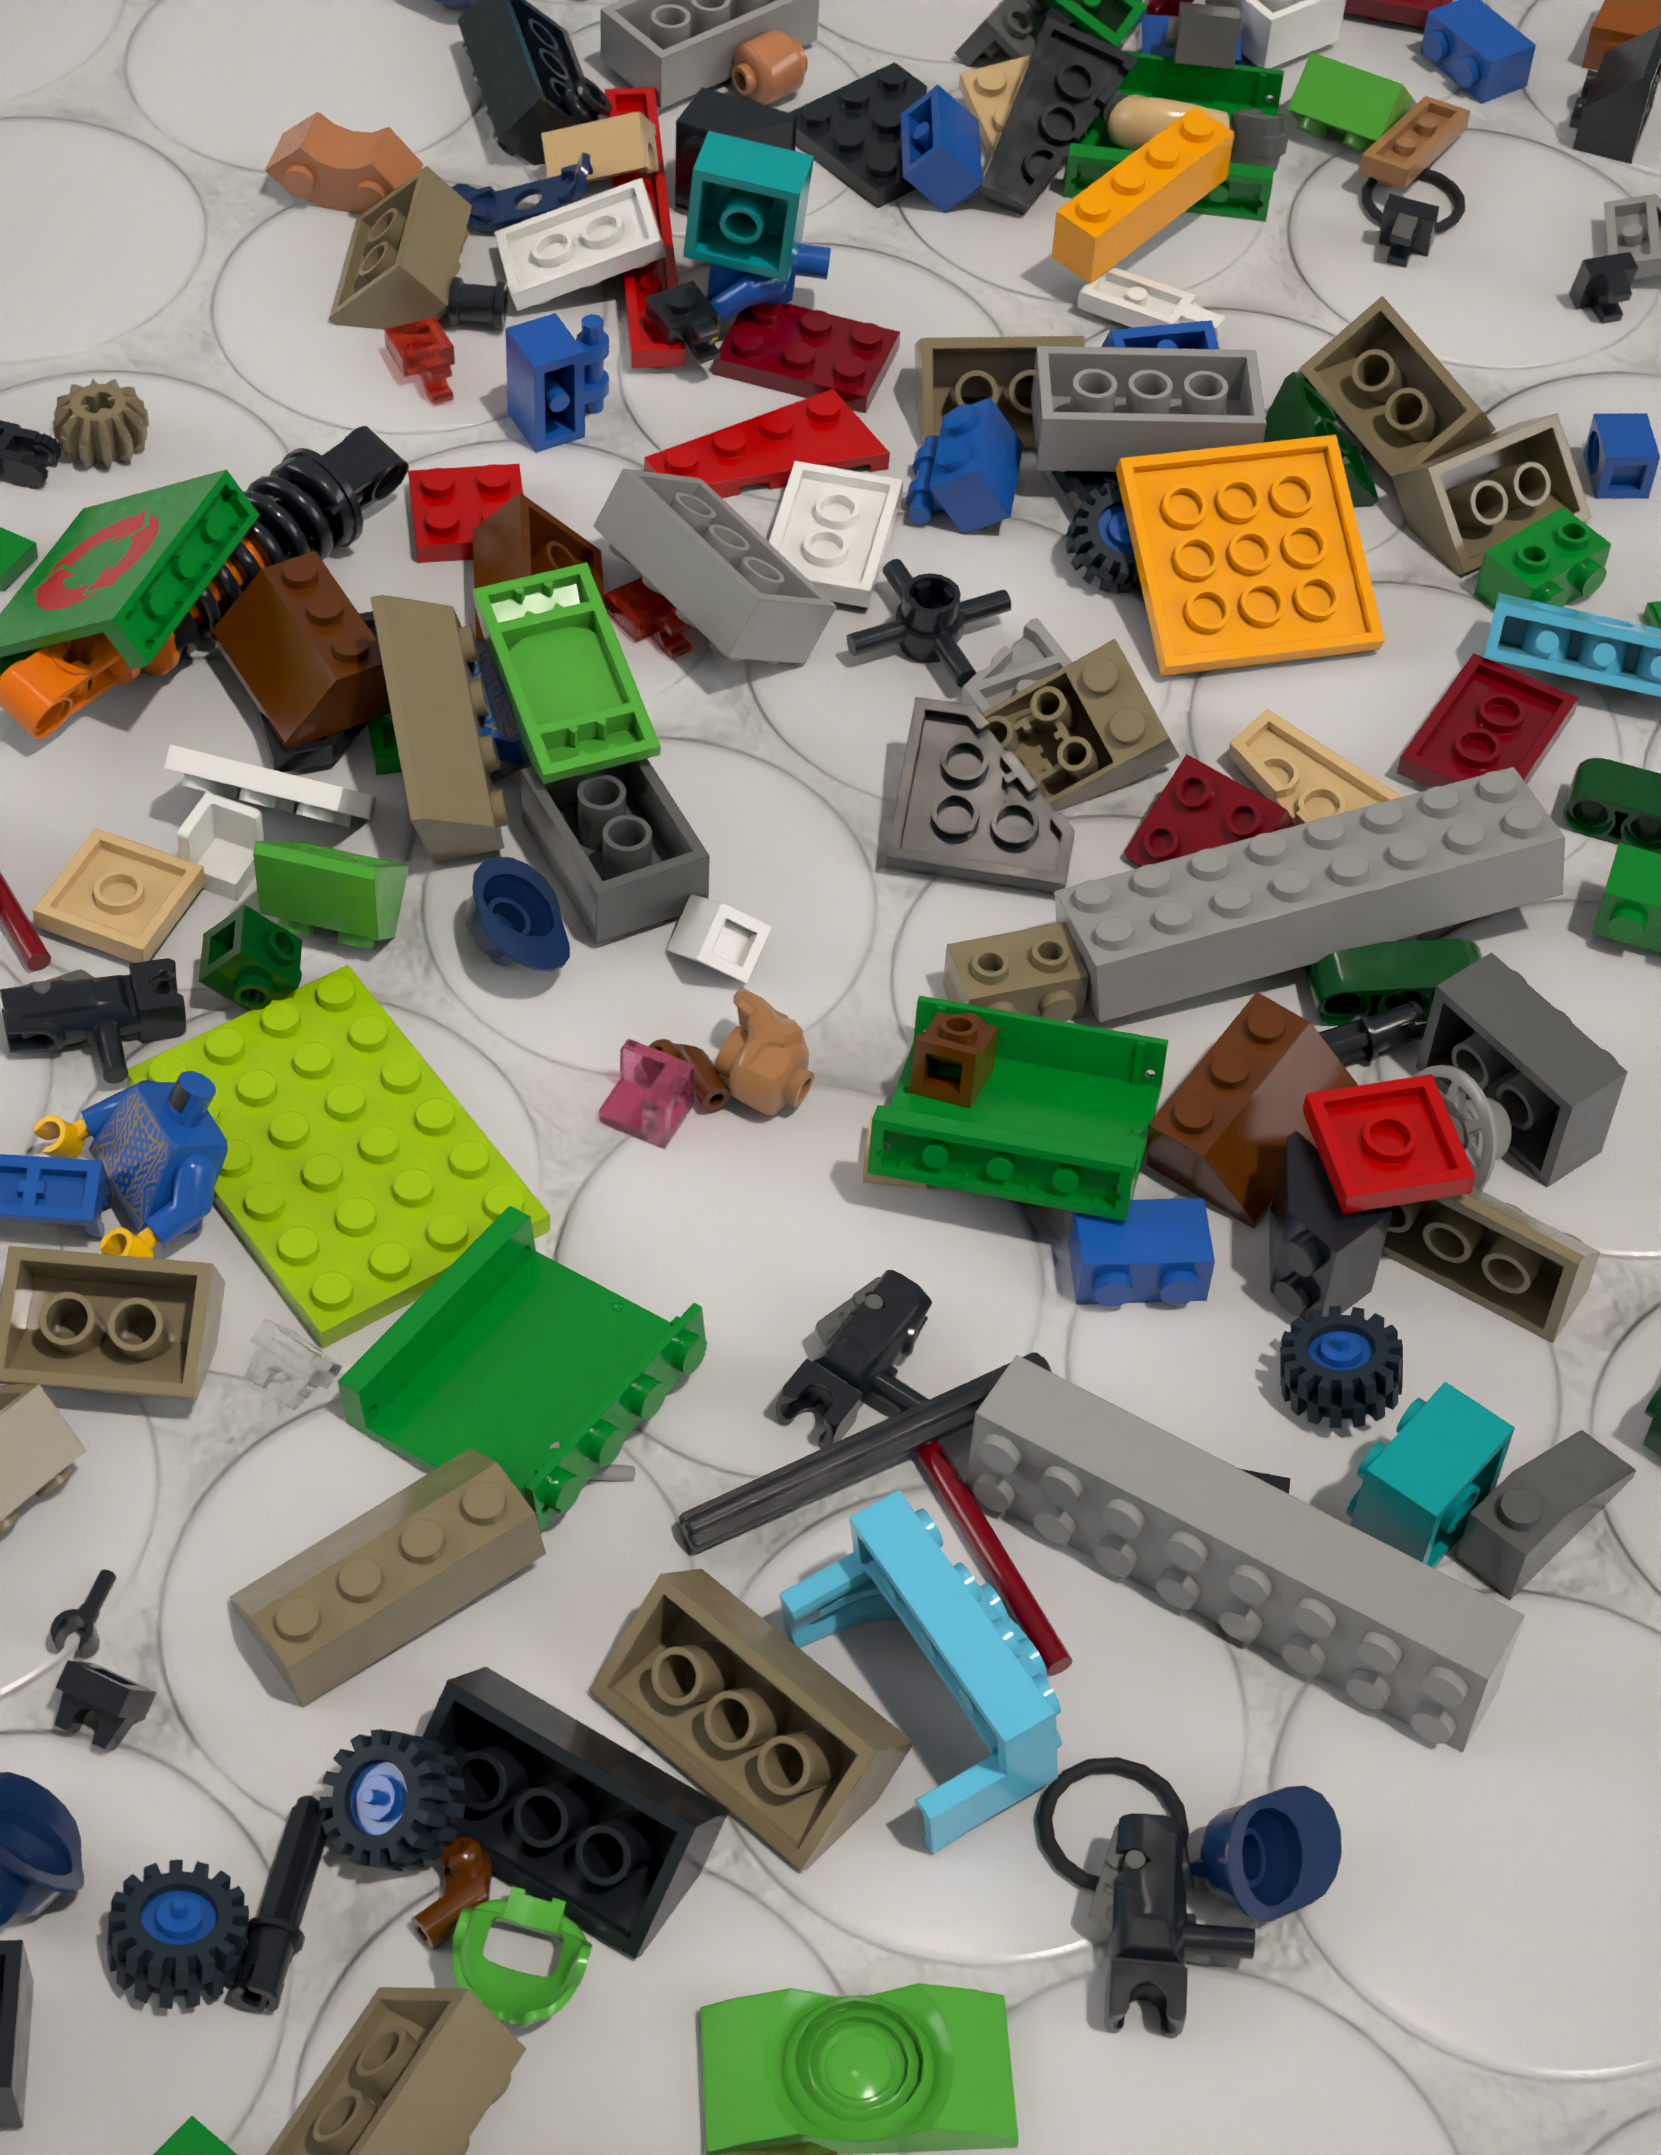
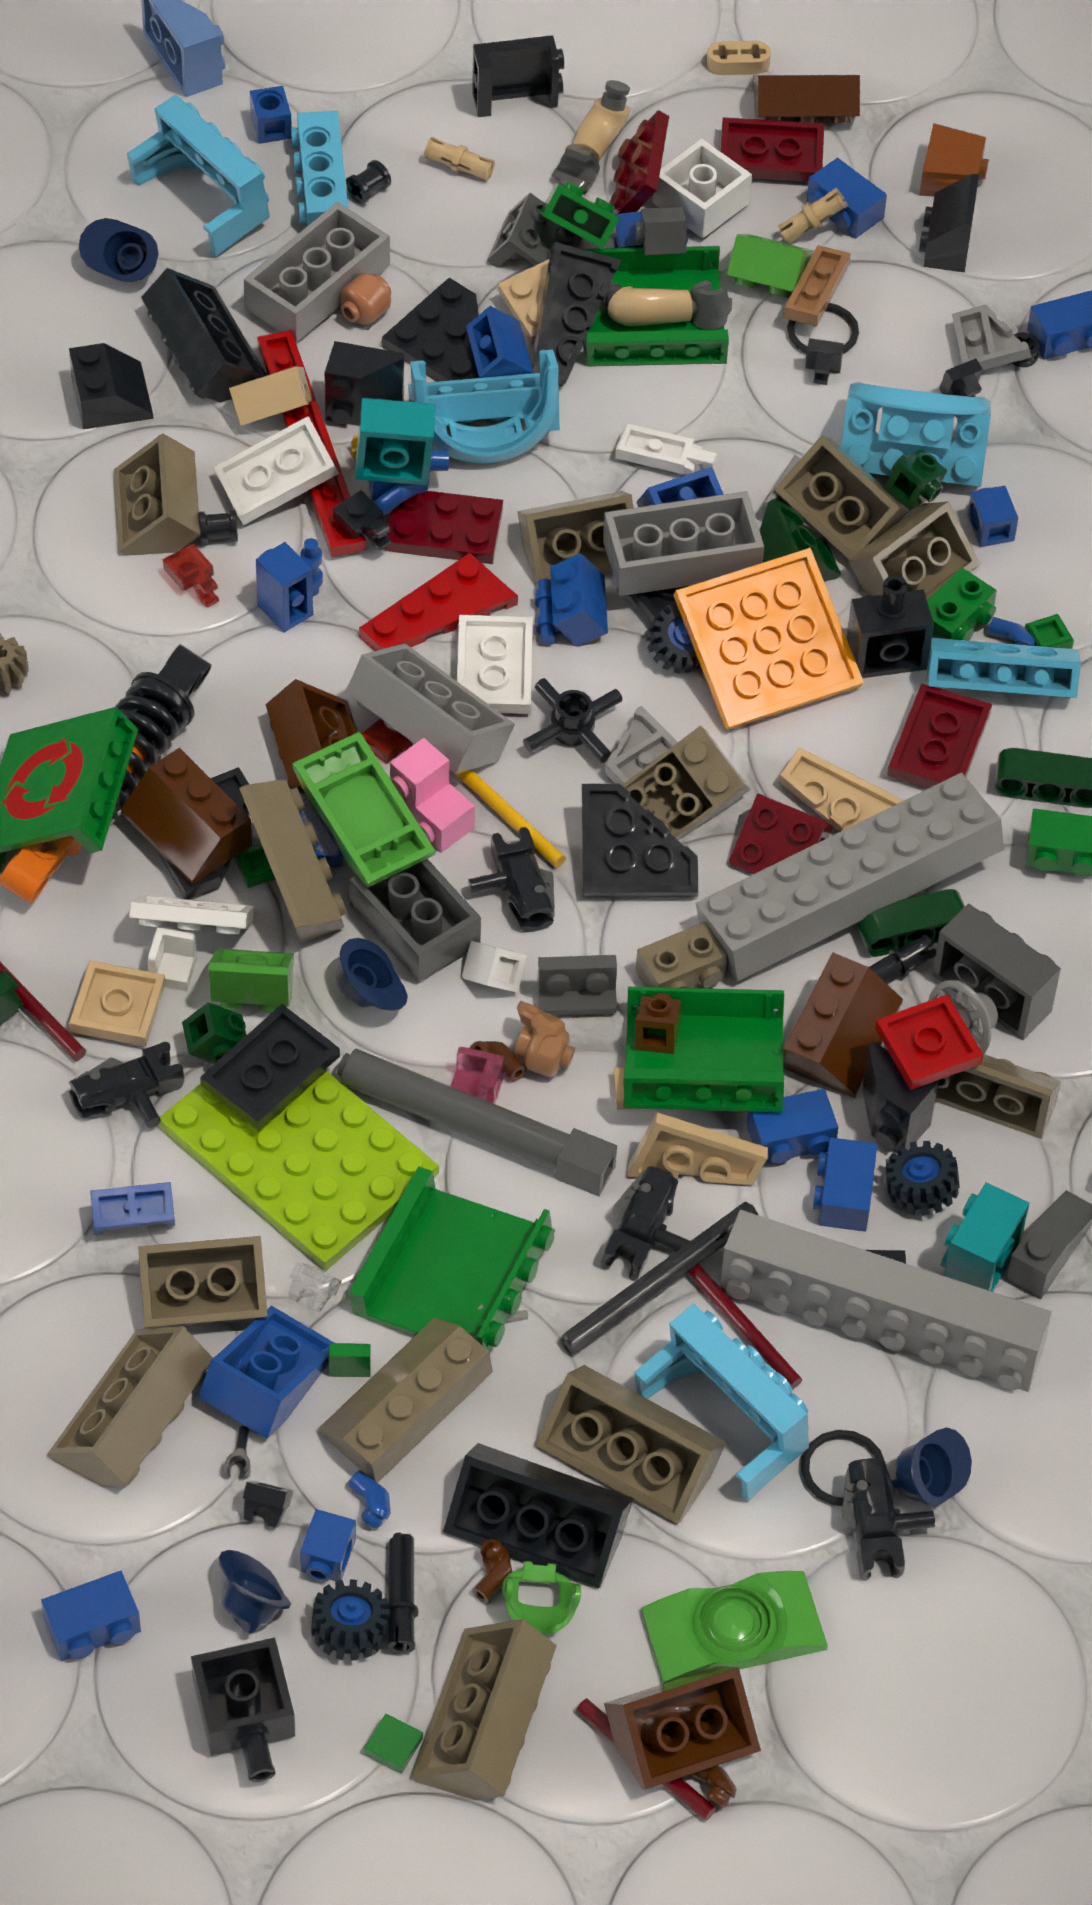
camera: 10 degrees left, 5 degrees up
blue torso [33,1071,228,1258] -> none
nougat brick [265,111,424,213] -> none
black wheel [320,1729,465,1872] -> none
red plate [408,464,524,563] -> none
dark blue piece [451,152,593,231] -> none
black bush [562,76,612,124] -> none
light orange brick [1051,106,1234,284] -> none
none -> black slope [69,343,154,429]
none -> blue slope [198,1305,334,1438]
none -> black plate [200,1004,340,1131]
none -> blue brick [300,1509,356,1582]
none -> green tile [329,1343,371,1377]
none -> dark grey brick [337,1048,617,1197]
none -> blue arm [348,1470,391,1528]
none -> bright pink brick [390,738,475,853]
none -> medium azure piece [408,349,560,464]
none -> yellow bar [455,769,566,868]
none -> black piece [468,827,555,931]
none -> dark grey bracket [537,955,617,1015]
none -> tan wing [627,1112,768,1185]
none -> tan pin [778,188,848,244]
none -> blue brick [813,1137,877,1232]
none -> medium azure piece [841,382,991,487]
none -> black brick [846,576,934,678]
none -> dark green brick [883,448,948,511]
none -> blue arm [988,617,1035,646]

